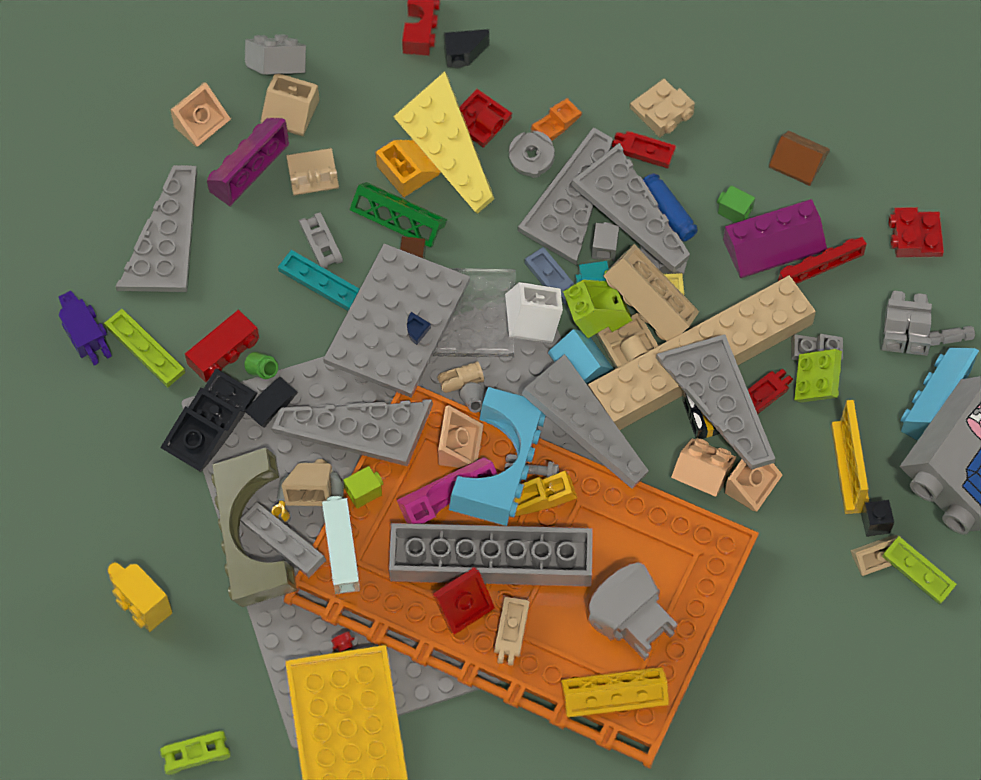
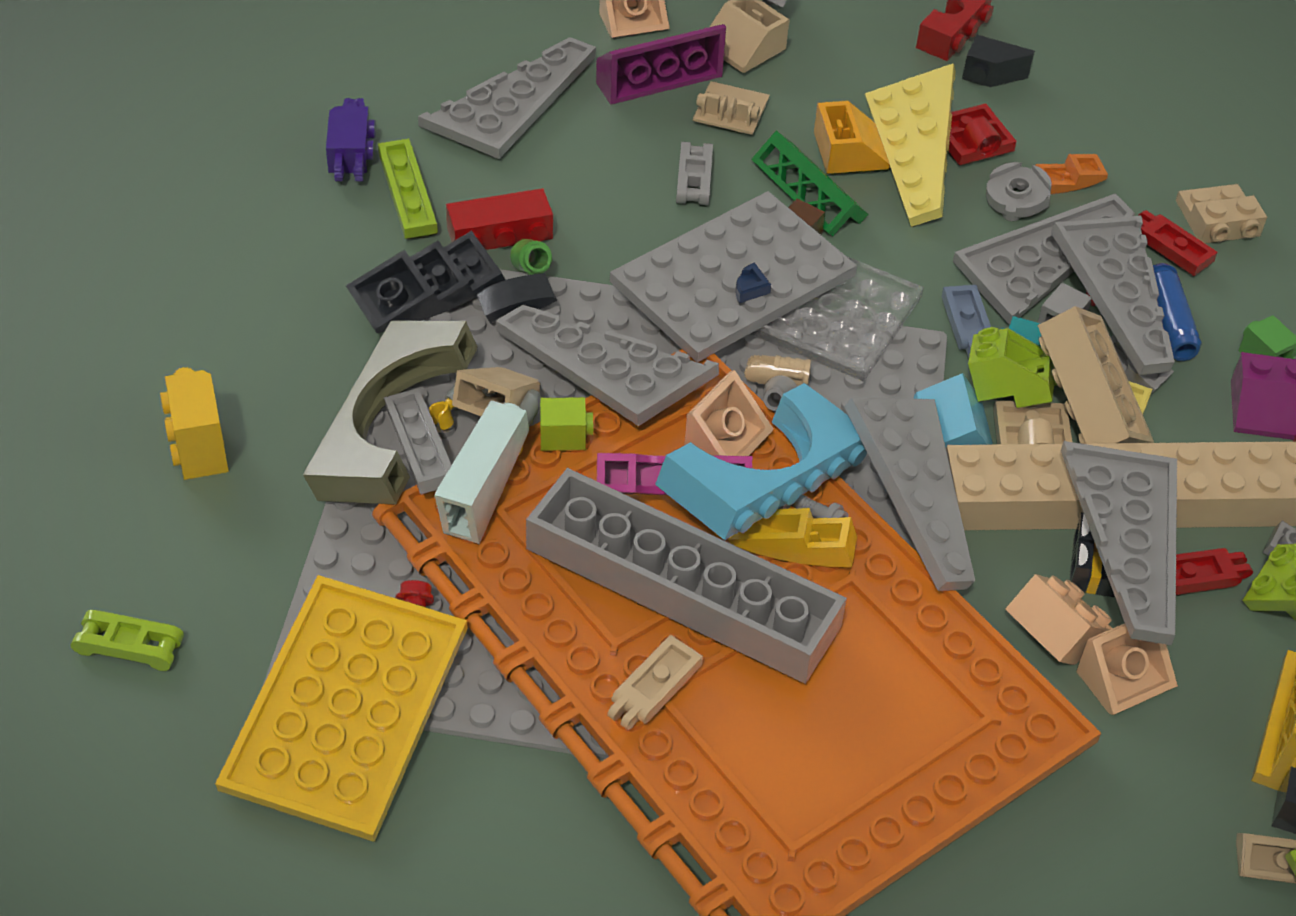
camera: 25 degrees right, 15 degrees down
teal plate [278,250,360,311] -> none
red tile [433,567,495,635] -> none
white slope [505,282,563,343] -> none
yellow fence [562,667,669,717] -> none
light grey piece [588,563,678,661] -> none

